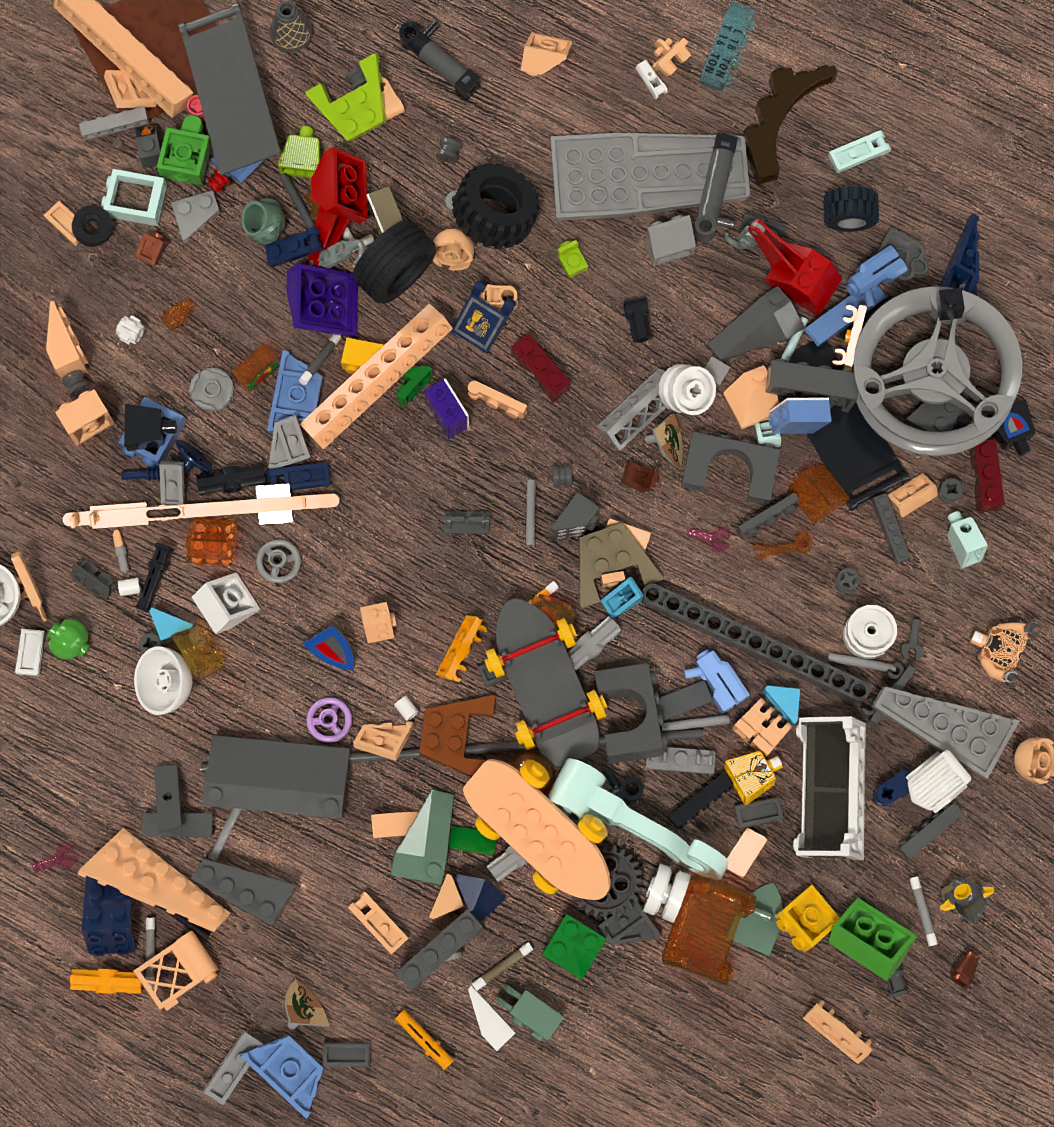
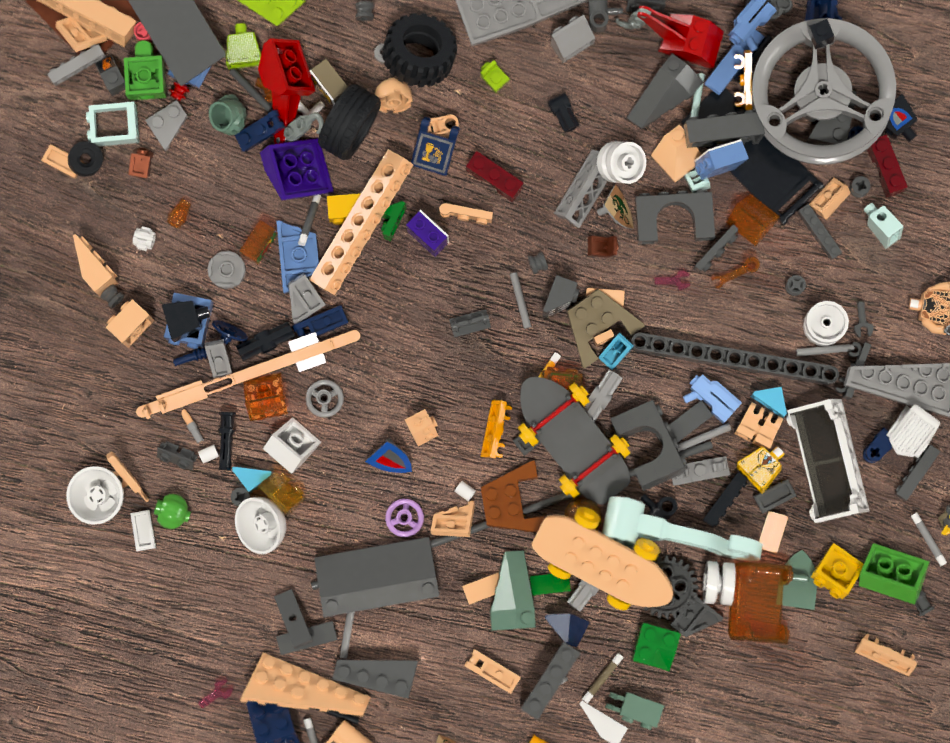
camera: 10 degrees left, 5 degrees up
light nougat slope [429,874,464,920] -> none
light grey tile [704,357,731,387] -> none

